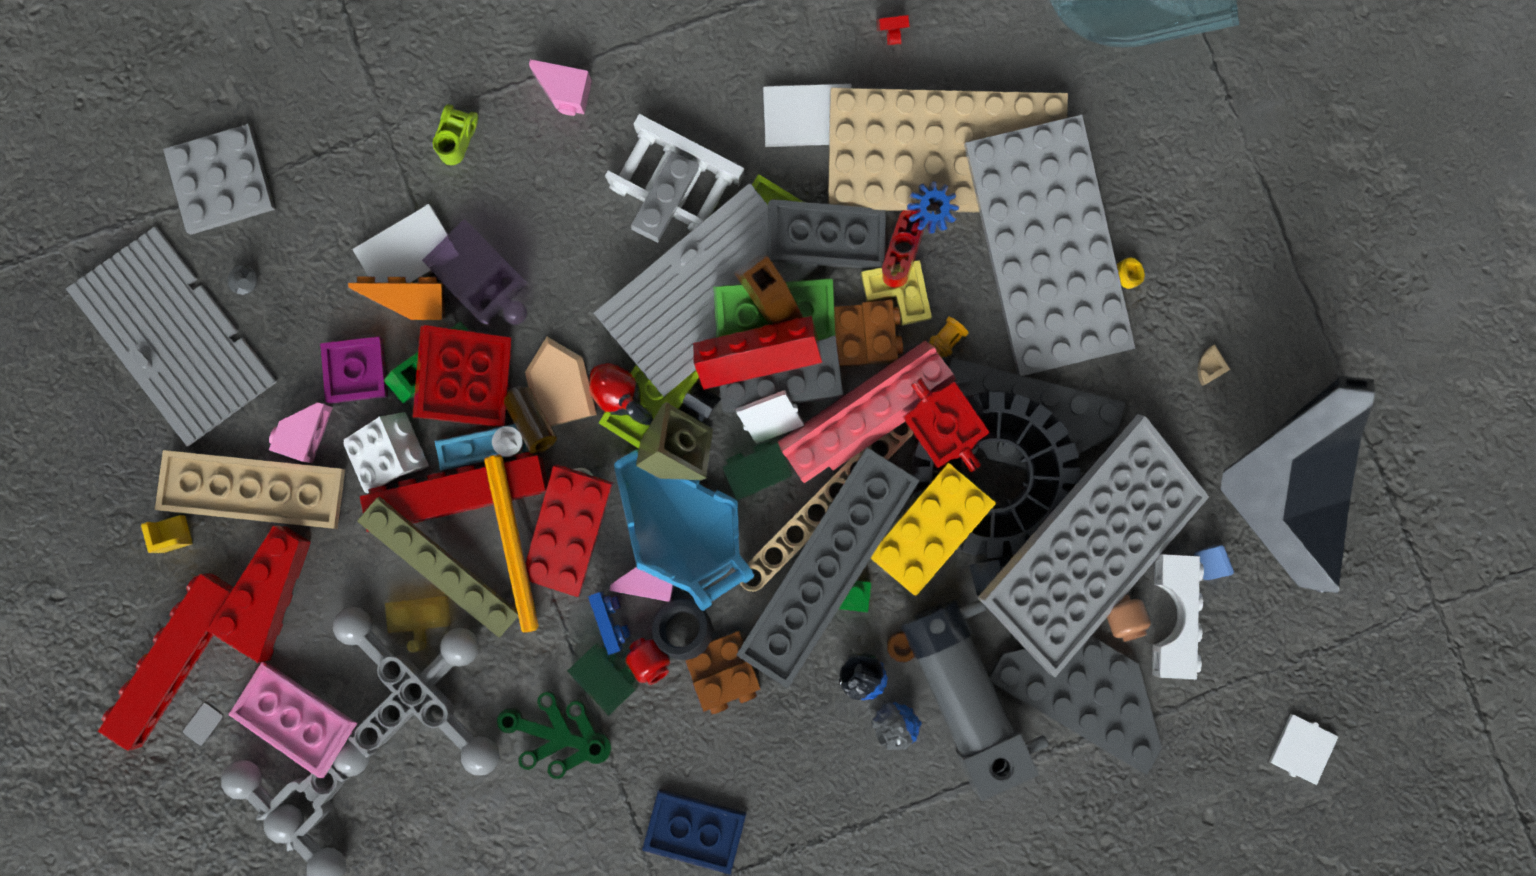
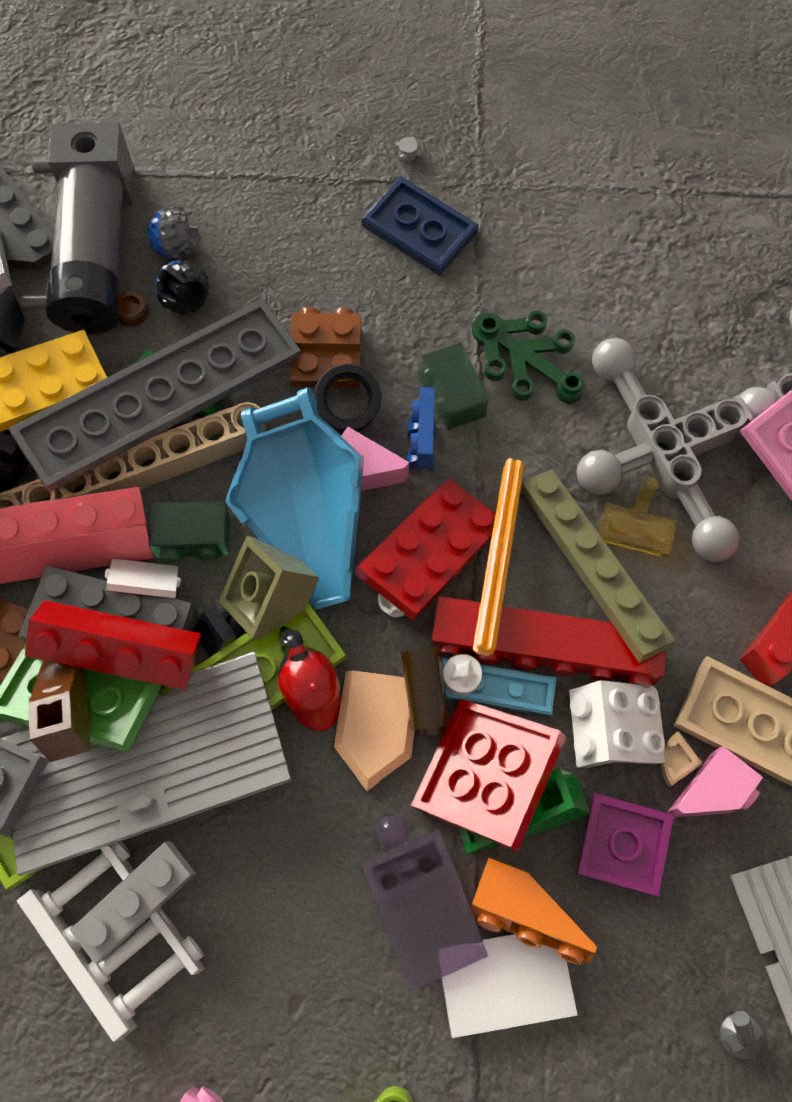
camera: 160 degrees left, 15 degrees down
red head [625,638,671,685] -> none
none -> tan tile [660,731,703,787]

